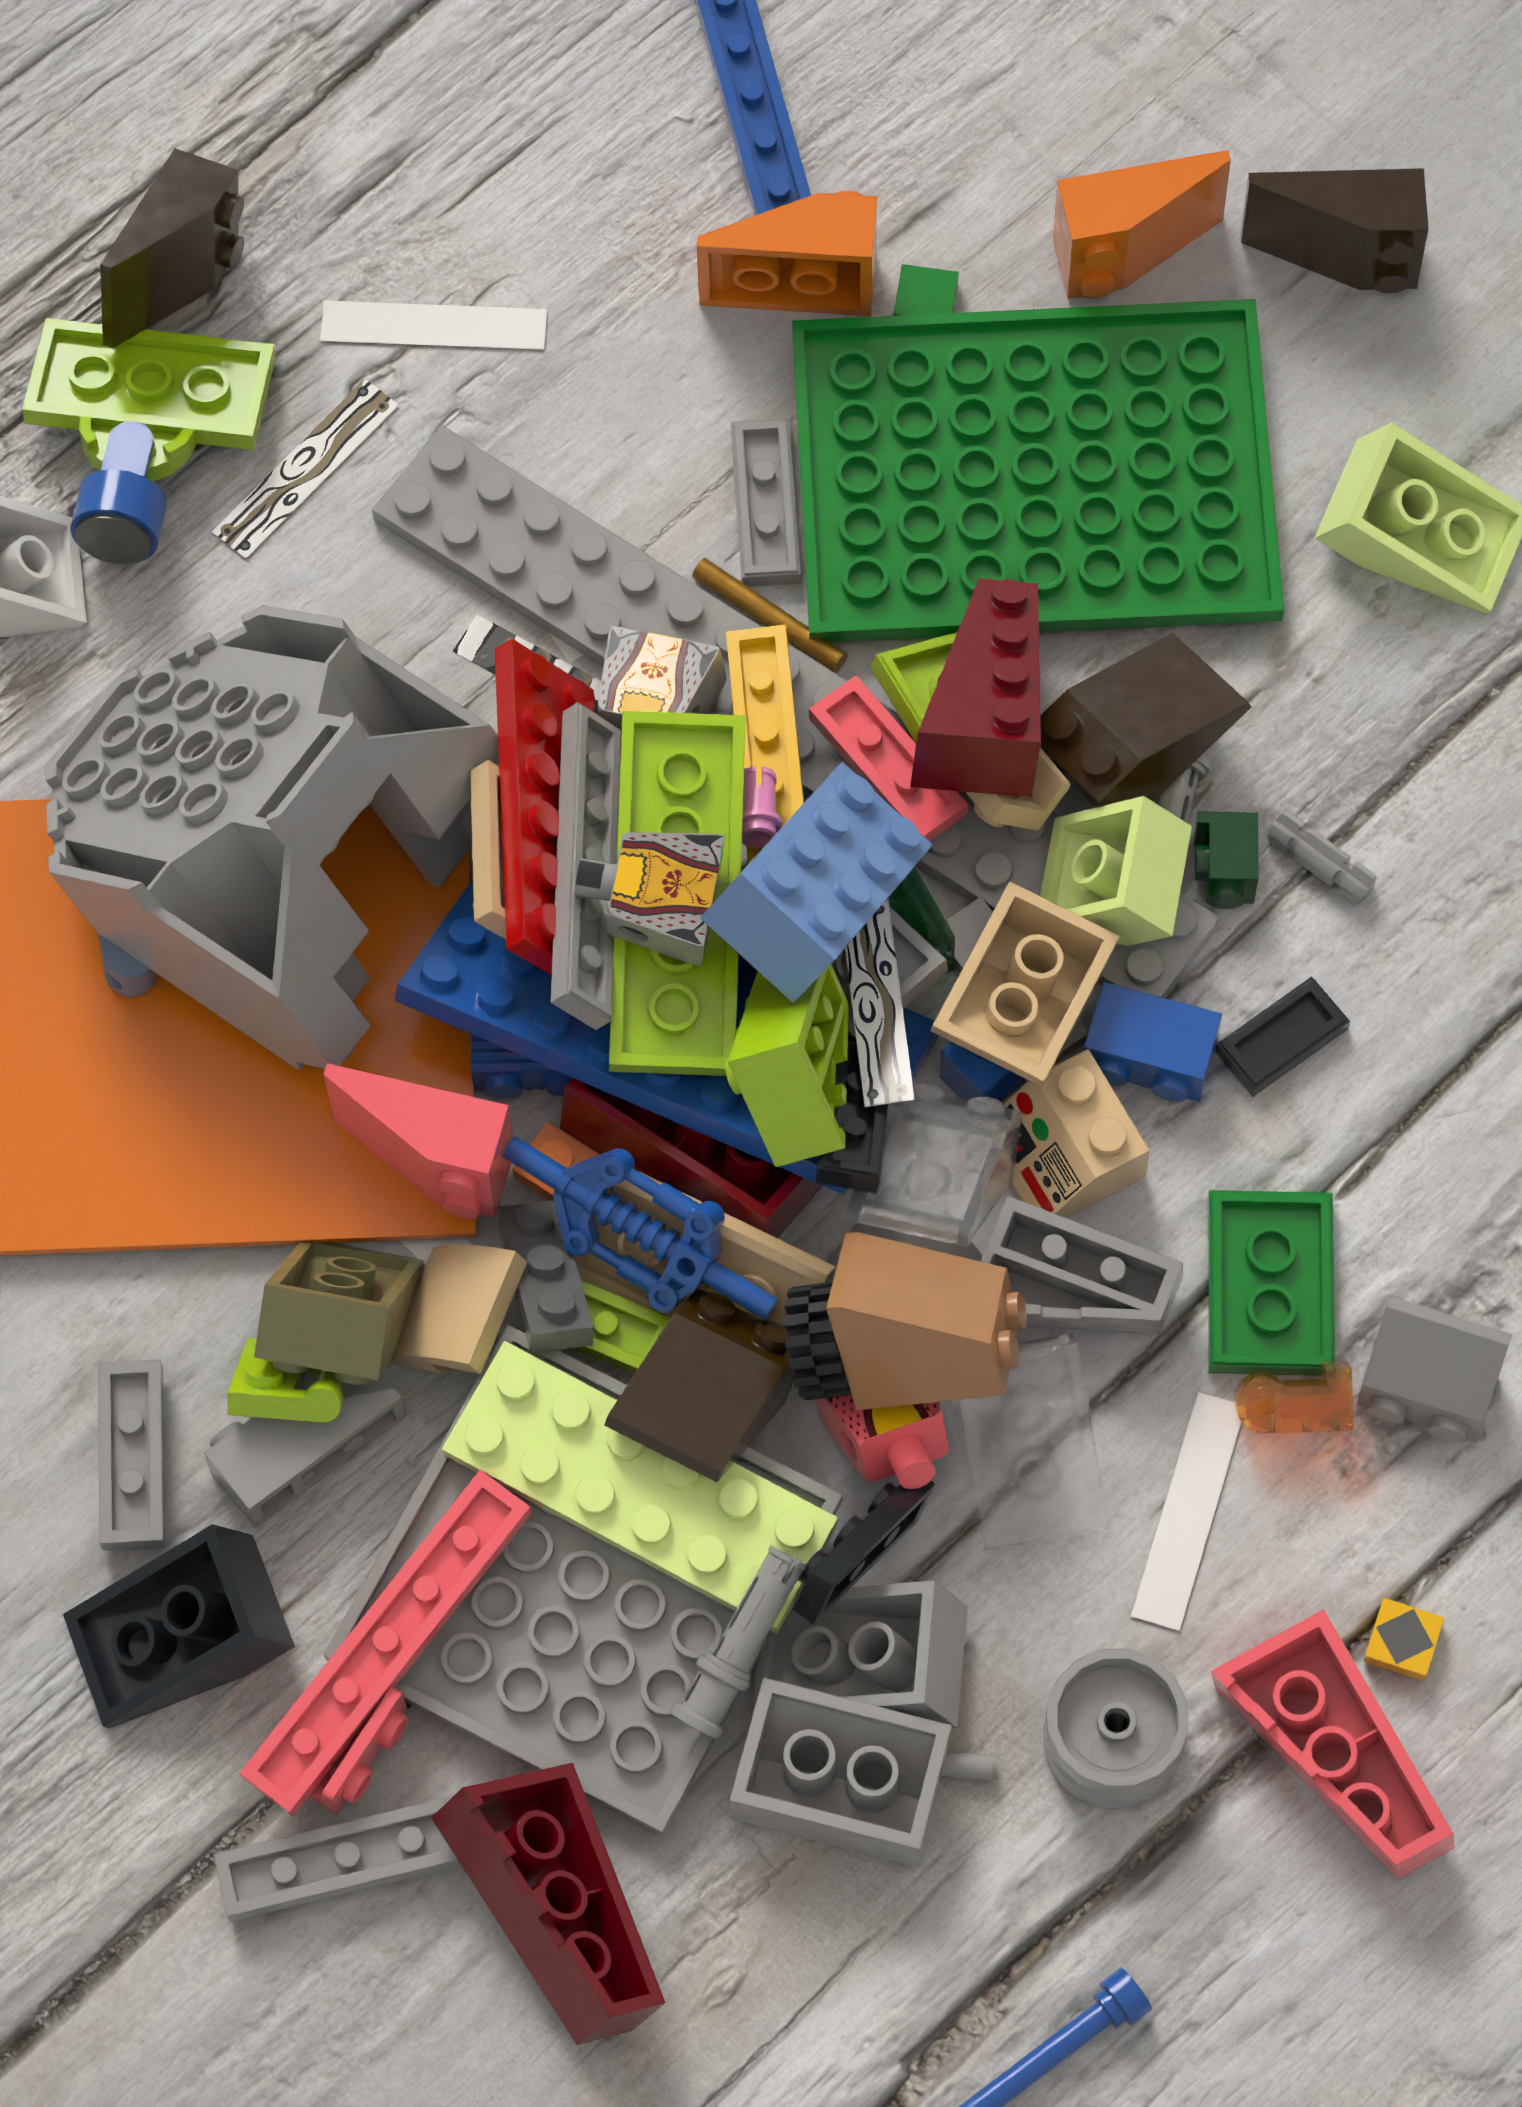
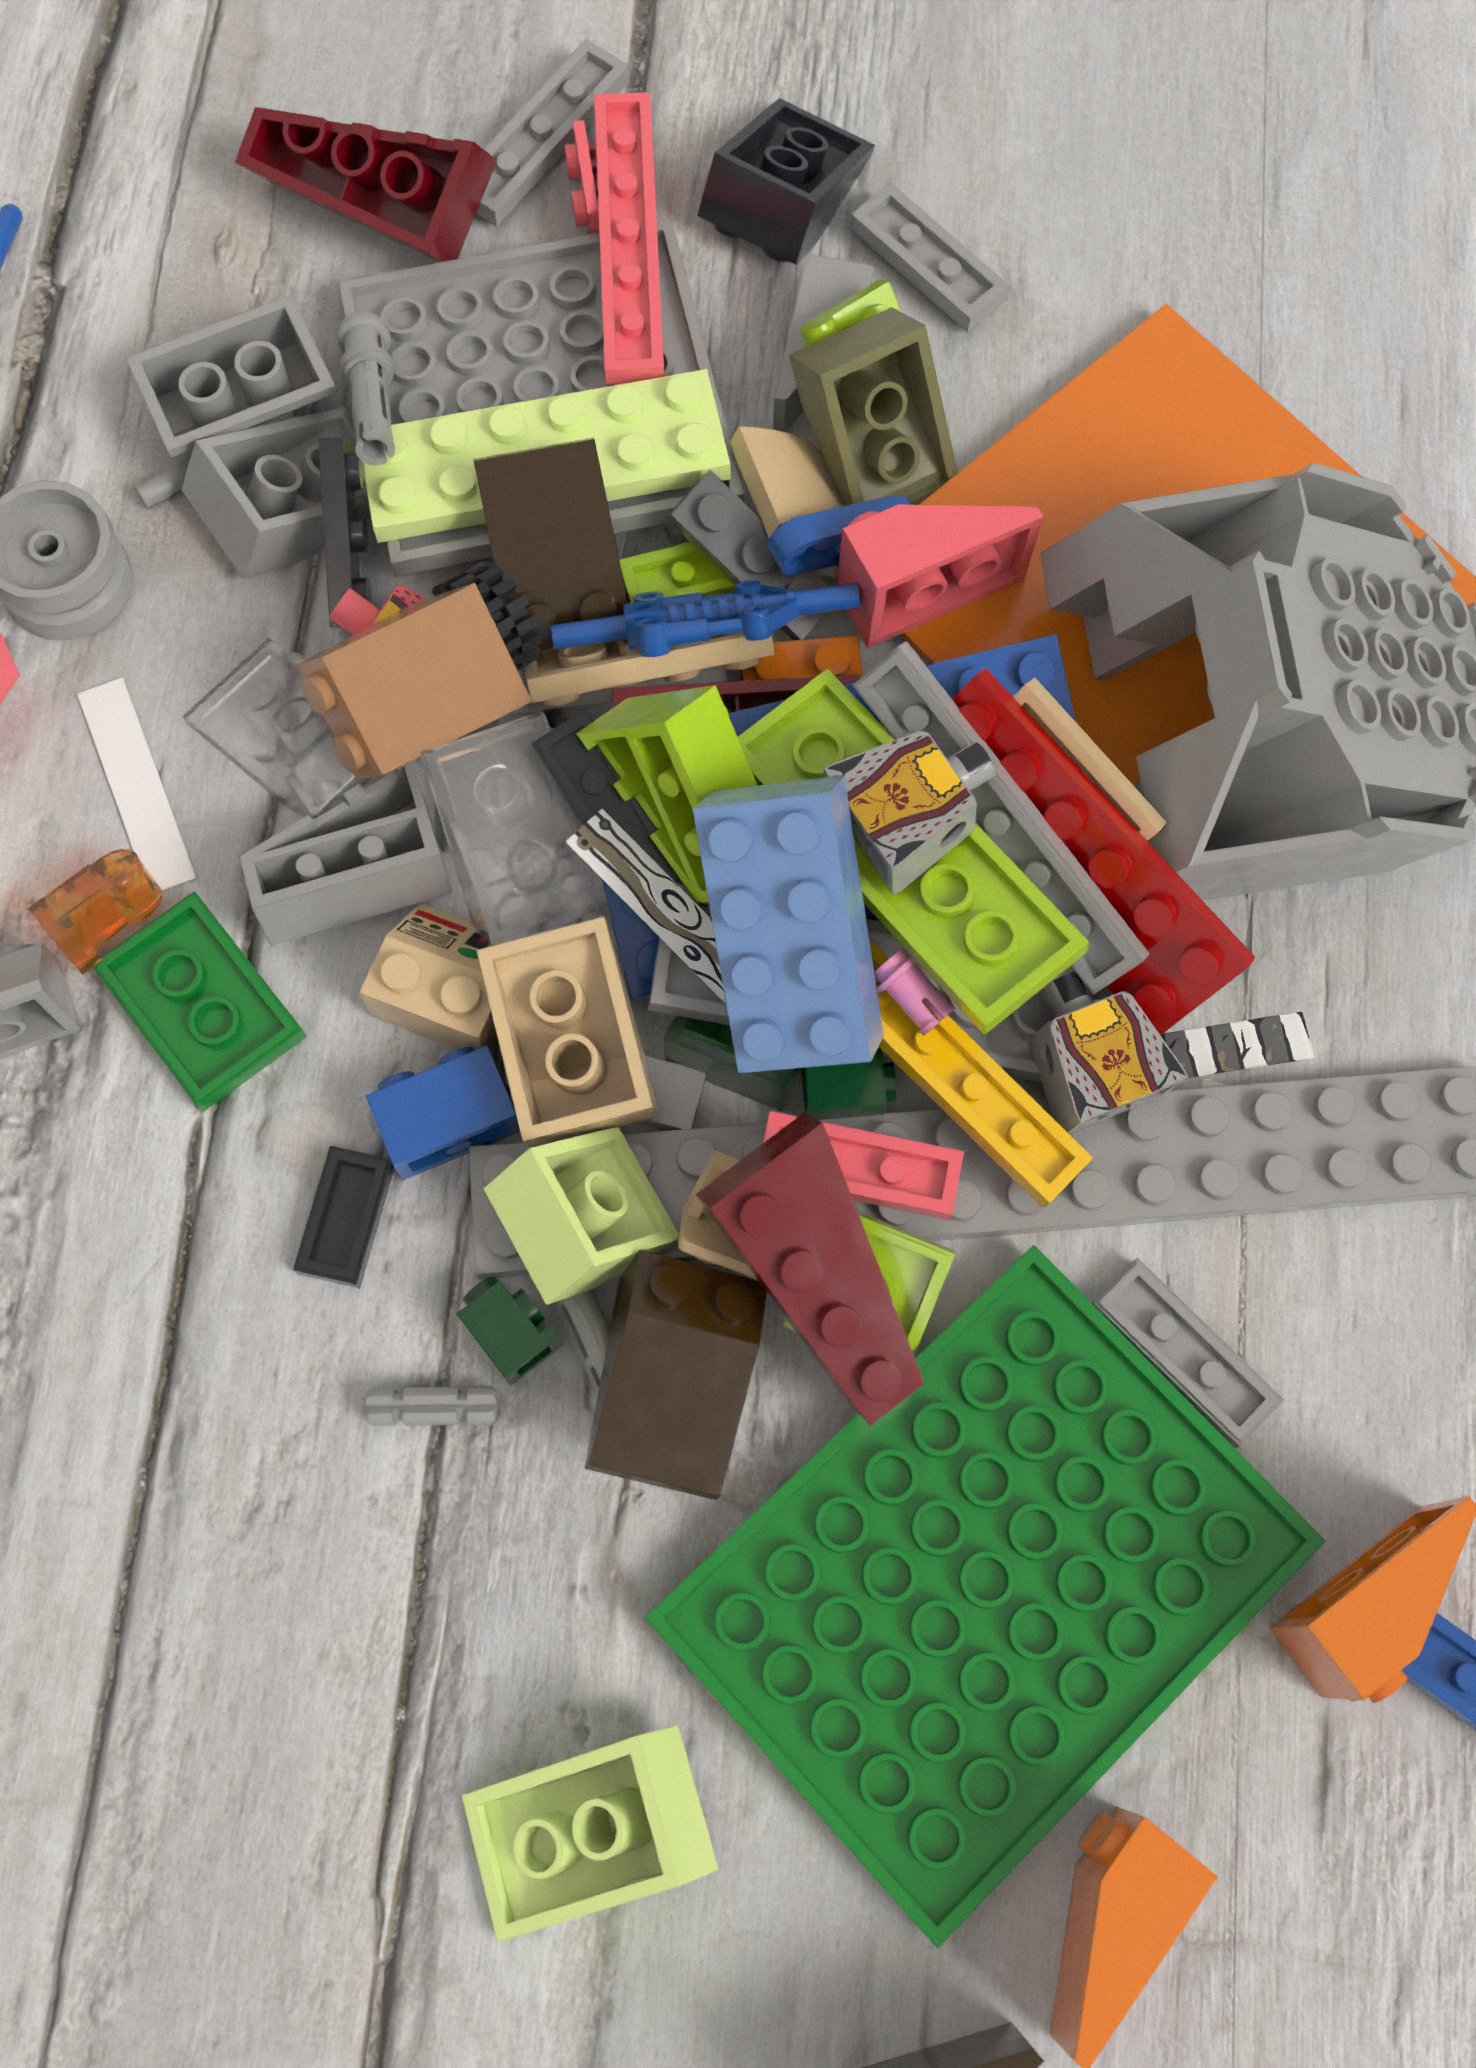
camera: 135 degrees right, 5 degrees up
pearl gold bar [692,558,848,673] -> none
green tile [893,264,959,316] -> none
none -> blue beam [767,495,912,576]

